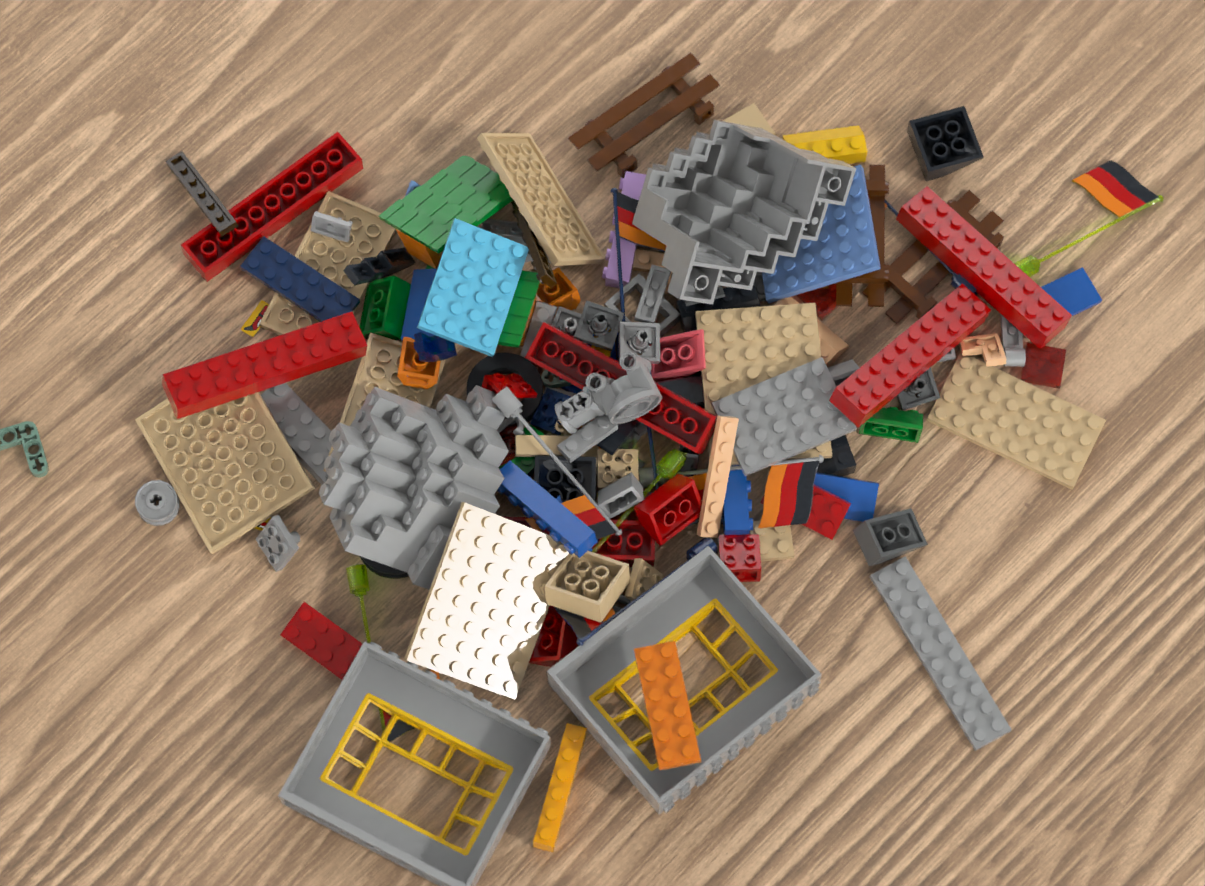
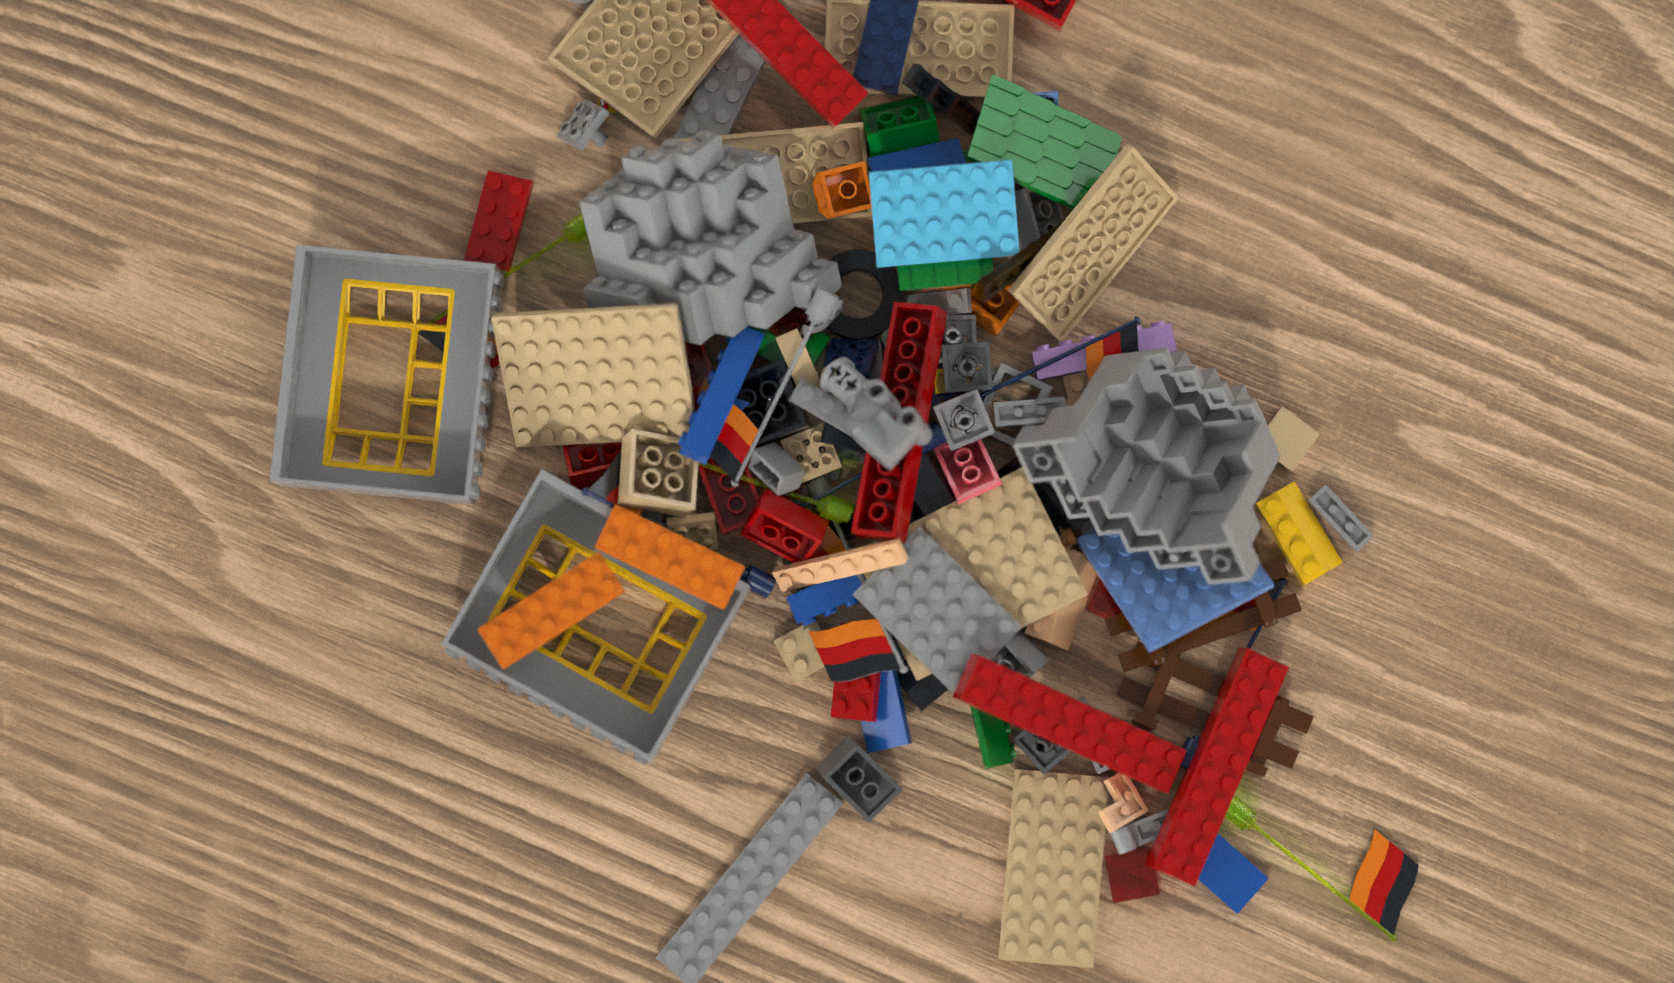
camera: 70 degrees right, 15 degrees up
light grey plate [311,211,353,242] -> none
clear blue brick [414,332,457,362] -> none
red bracket [482,373,537,398] -> none
light orange brick [533,723,587,853] -> none
reddish brown fence [568,53,720,178] -> none
red bracket [718,534,761,582] -> none
black slope [907,106,984,181] -> none
none -> orange plate [594,504,745,610]
none -> clear orange plate [1057,526,1077,551]
none -> light grey plate [1308,484,1374,553]

